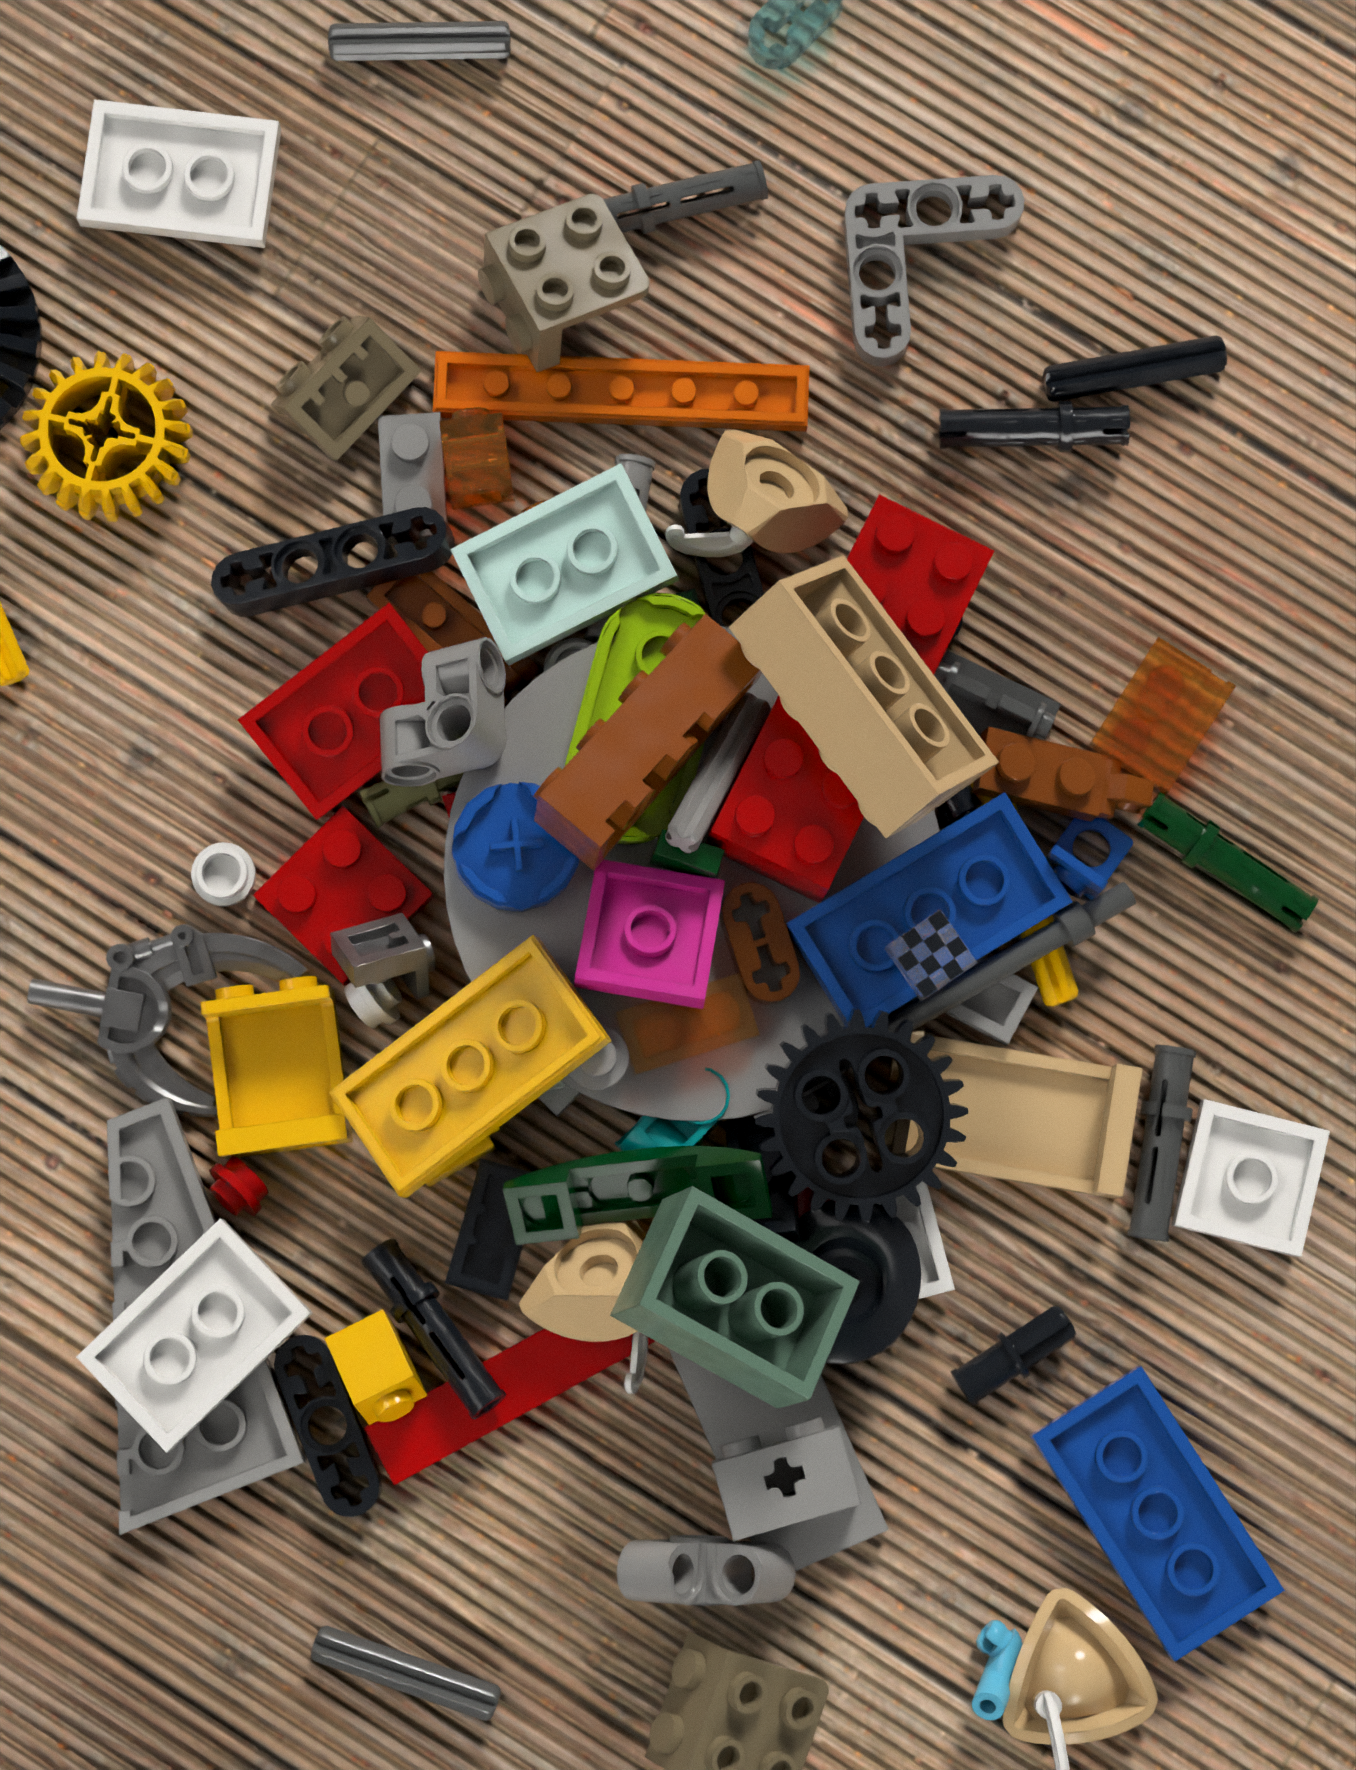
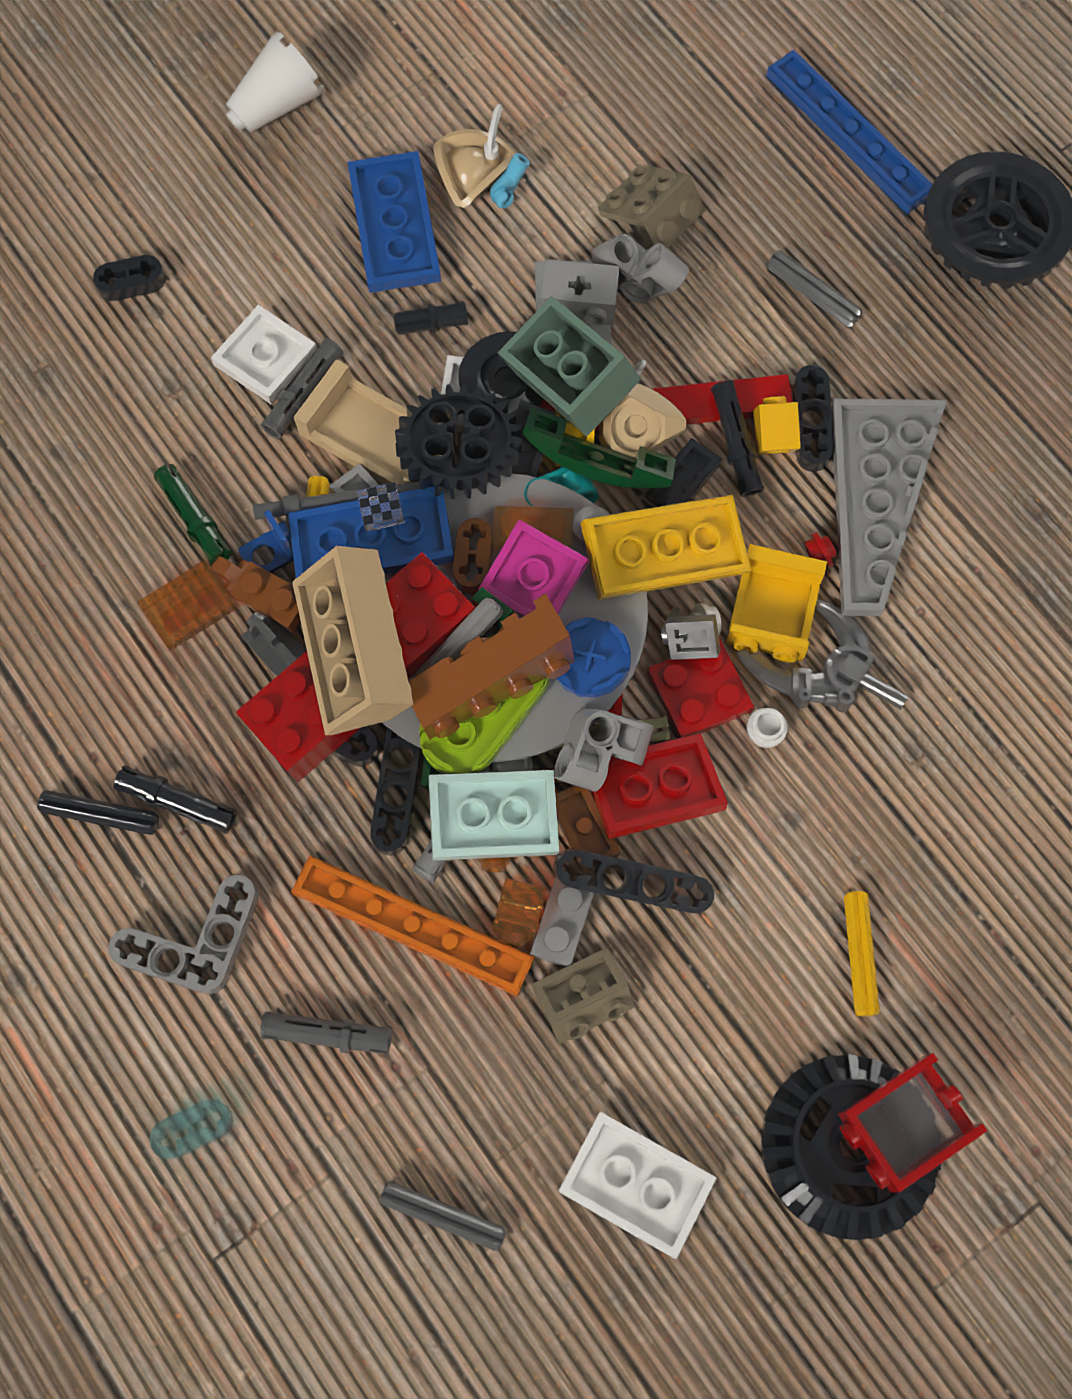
camera: 155 degrees left, 10 degrees down
yellow gear [20,351,193,522] -> none
white plate [76,1218,313,1453] -> none
dark tan bracket [478,194,650,372] -> none
tan hat [665,429,848,557] -> none

